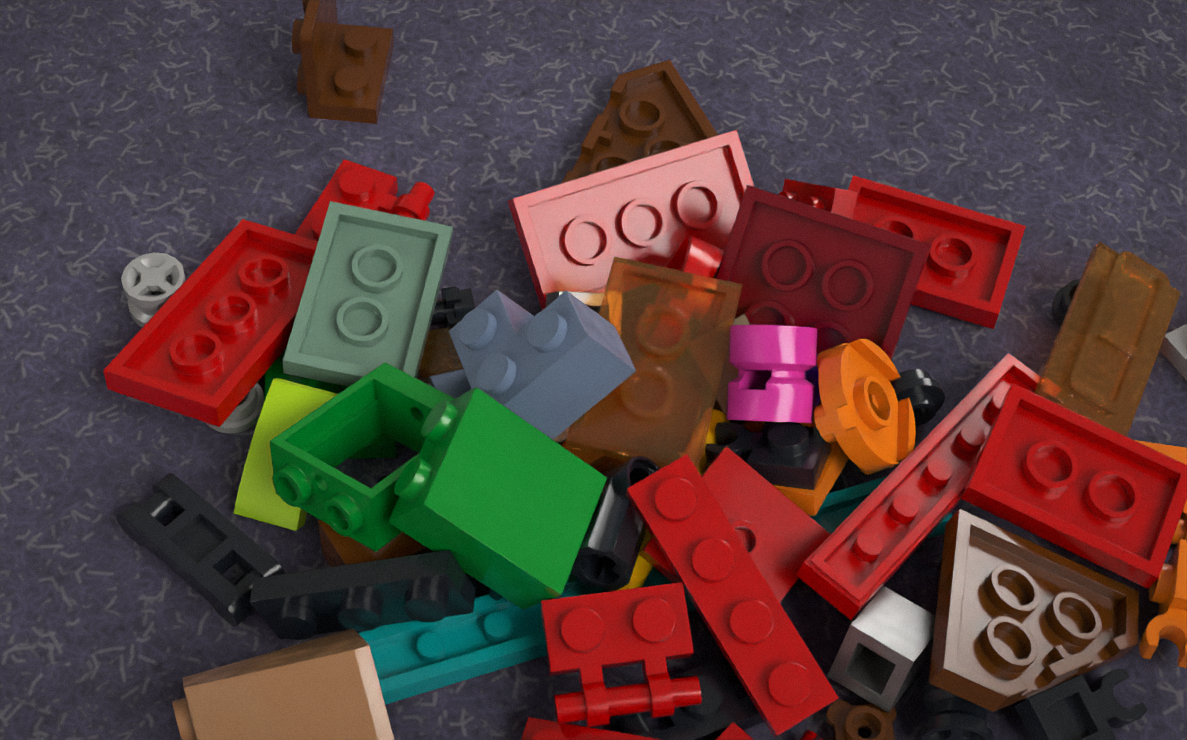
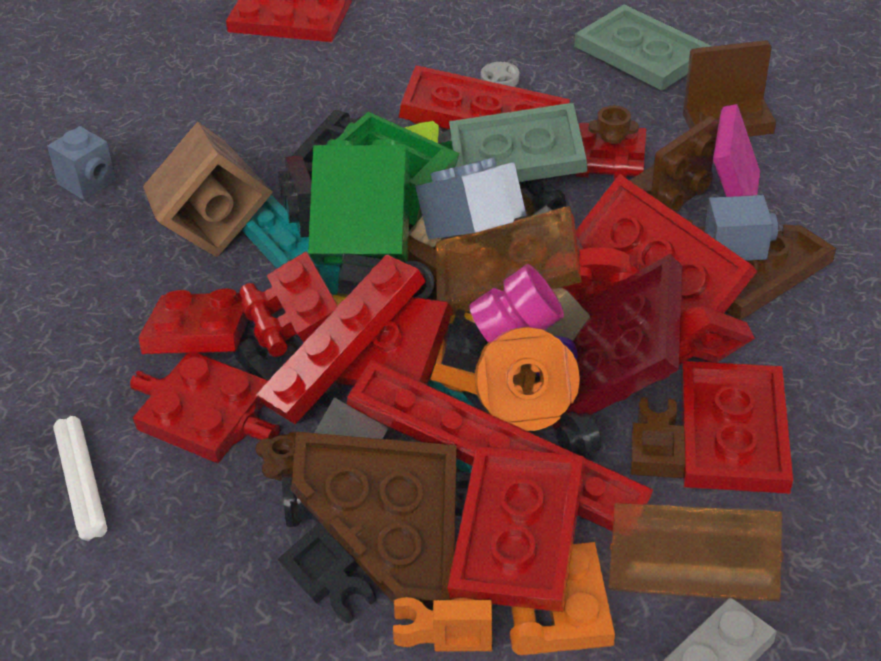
camera: 80 degrees right, 10 degrees down
none -> sand green plate [574,5,711,91]
none -> reddish brown plate [589,105,639,144]
none -> reddish brown bracket [630,116,718,213]
none -> reddish brown plate [631,397,685,478]
none -> sand blue brick [705,195,778,260]
none -> dark pink tile [713,104,760,197]

